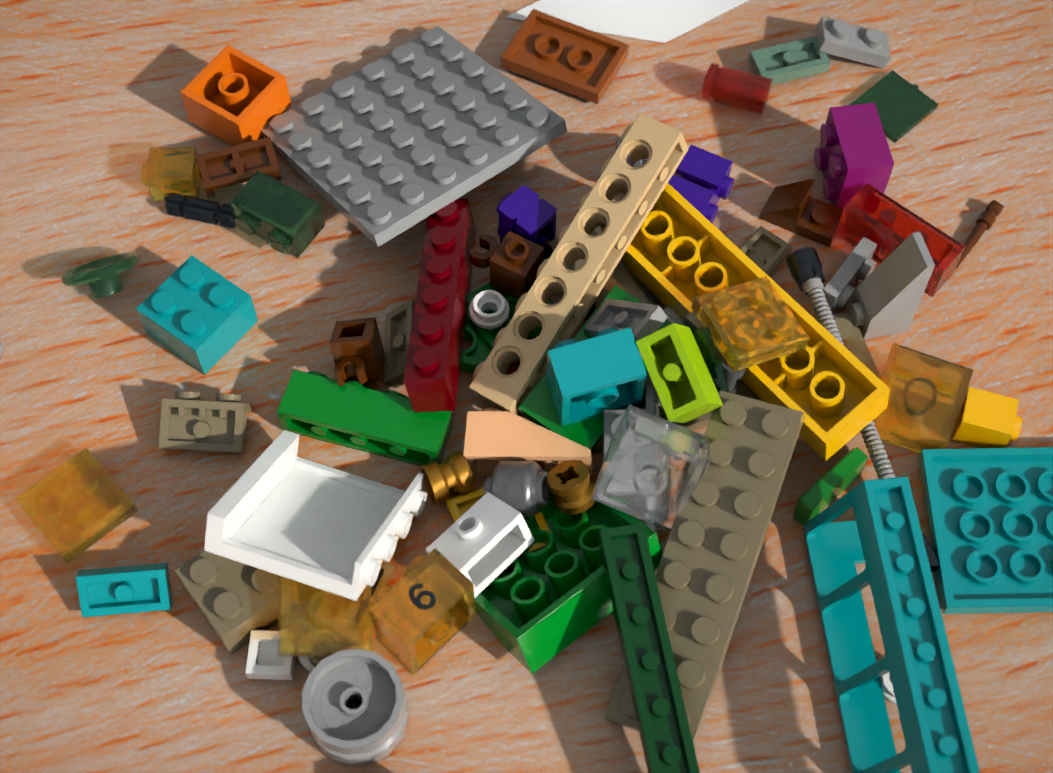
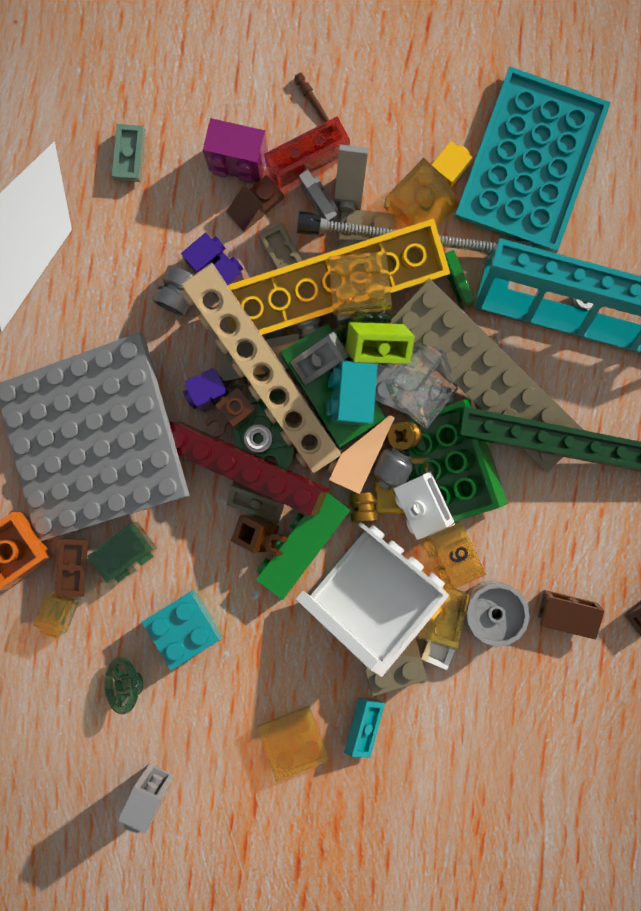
camera: 70 degrees left, 25 degrees up
dark tan bracket [158,391,252,453] -> none
black axle [165,193,240,228] -> none
dark orange plate [501,9,629,104] -> none
clear red piece [702,63,772,114] -> none
light grey plate [816,16,891,68] -> none
clear green piece [851,70,938,143] -> none

